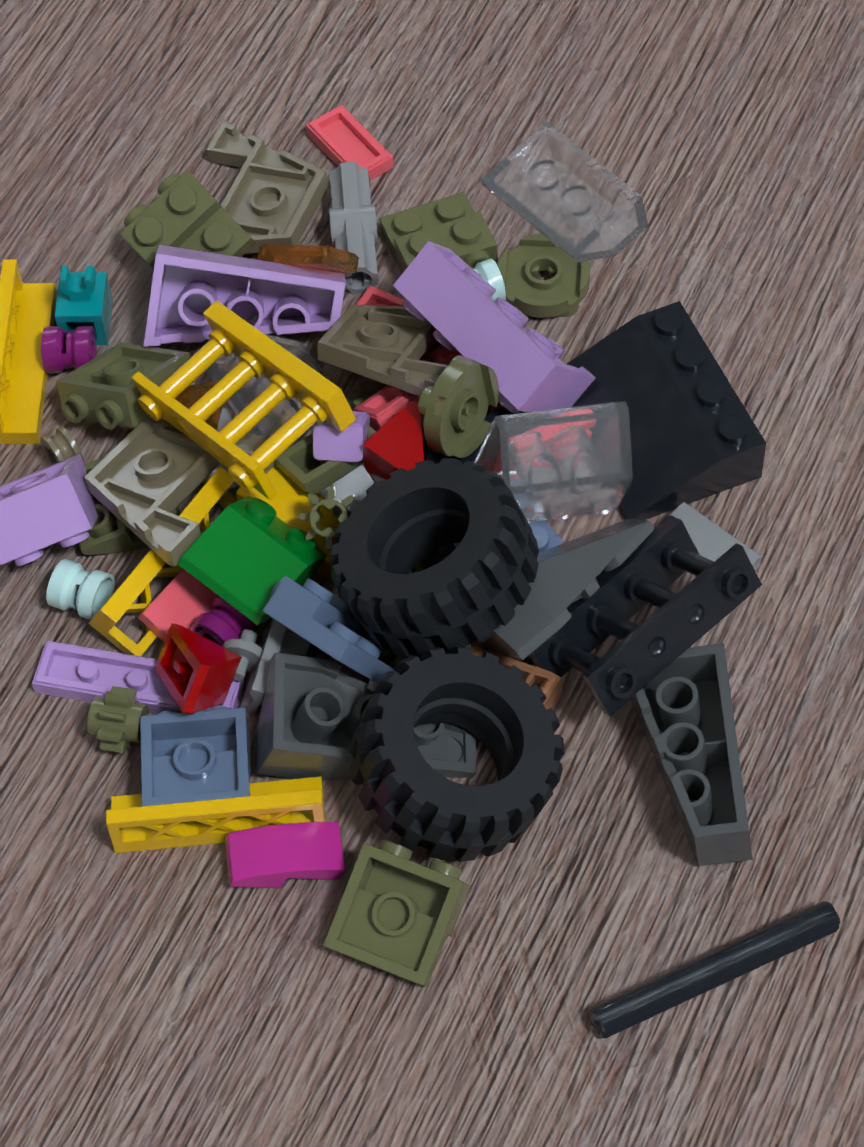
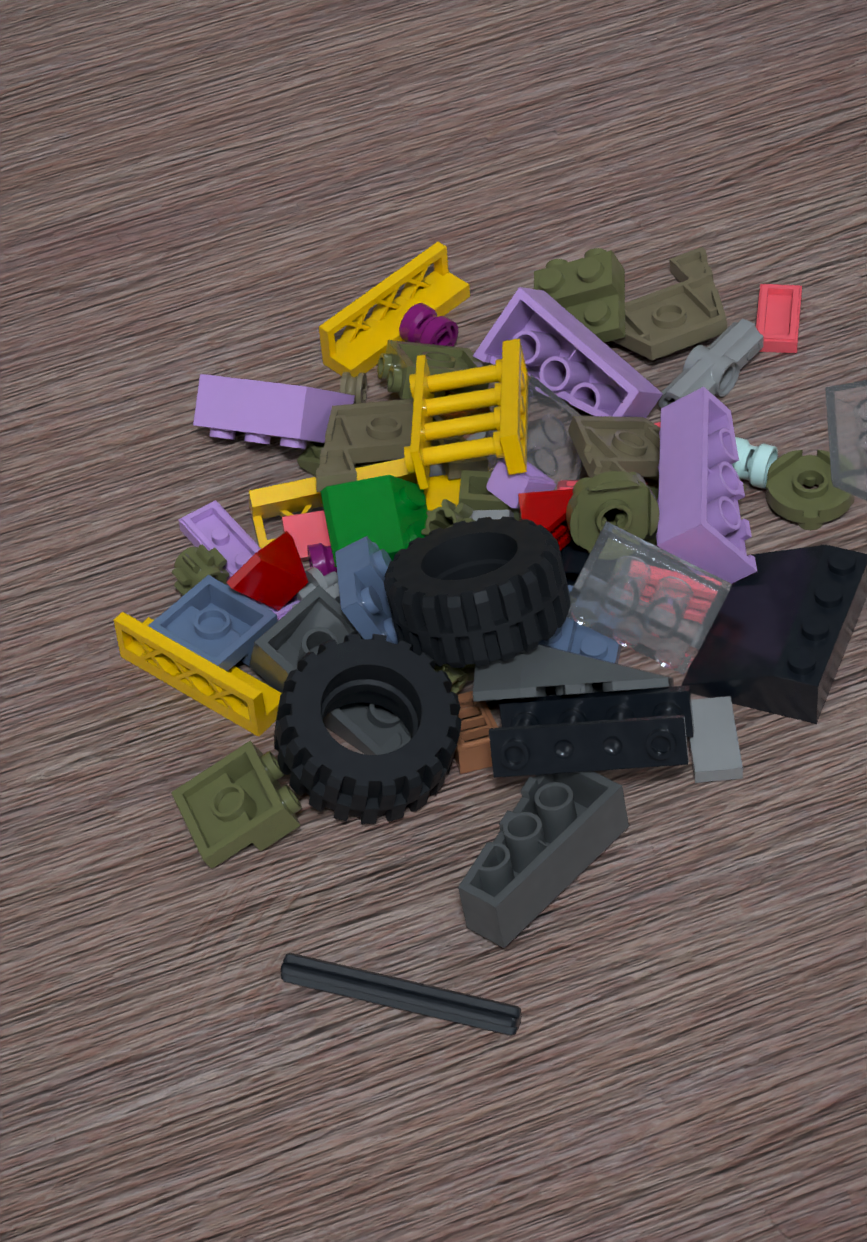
camera: 45 degrees right, 10 degrees down
light aqua wheel [46,559,115,620] -> none
teal brick [55,265,113,345] -> none
dark pink slope [225,822,345,888] -> none
clear orange tile [258,244,359,273] -> none
olive plate [379,192,498,274] -> none

